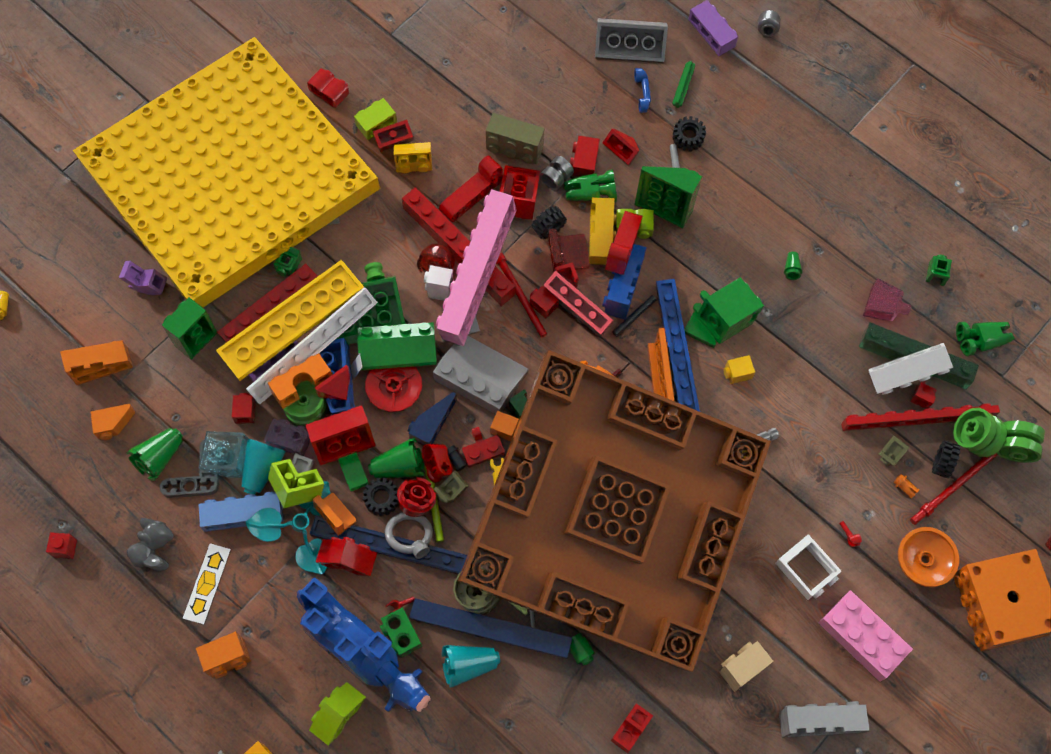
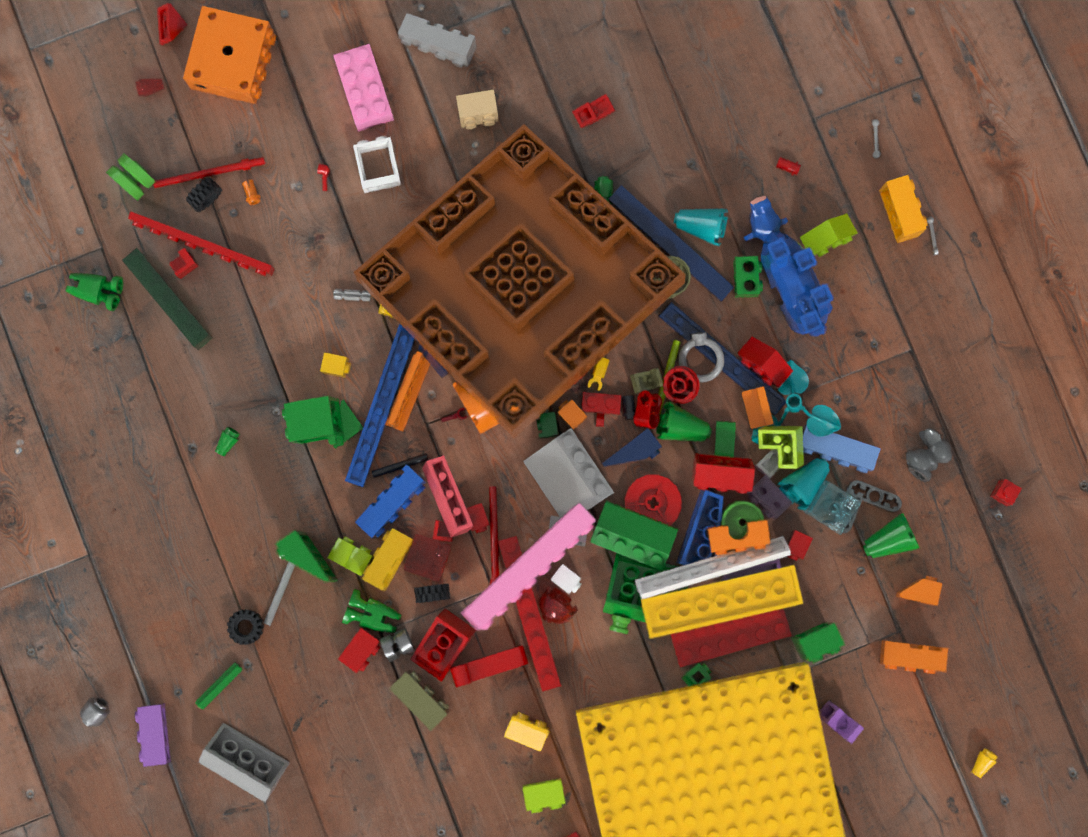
camera: 150 degrees left, 15 degrees up
sticker [183,544,231,624] -> none
orange brick [196,631,251,679] -> none
red slope [315,365,351,400] -> none
white sticker [351,353,362,380] -> none
black tyre [363,478,399,516] -> none
red brick [373,119,414,152] -> none
red hand [386,597,415,614] -> none
red slope [603,128,639,165] -> none
red beam [605,211,643,275] -> none
blue bar [634,68,651,113] -> none
clear pink torso [863,278,911,321] -> none
white brick [869,343,953,395] -> none
olive bracket [879,435,910,466] -> none
orange dish [898,527,959,587] -> none
green window [926,255,952,286] -> none
bright green wheel [953,408,1007,457] -> none

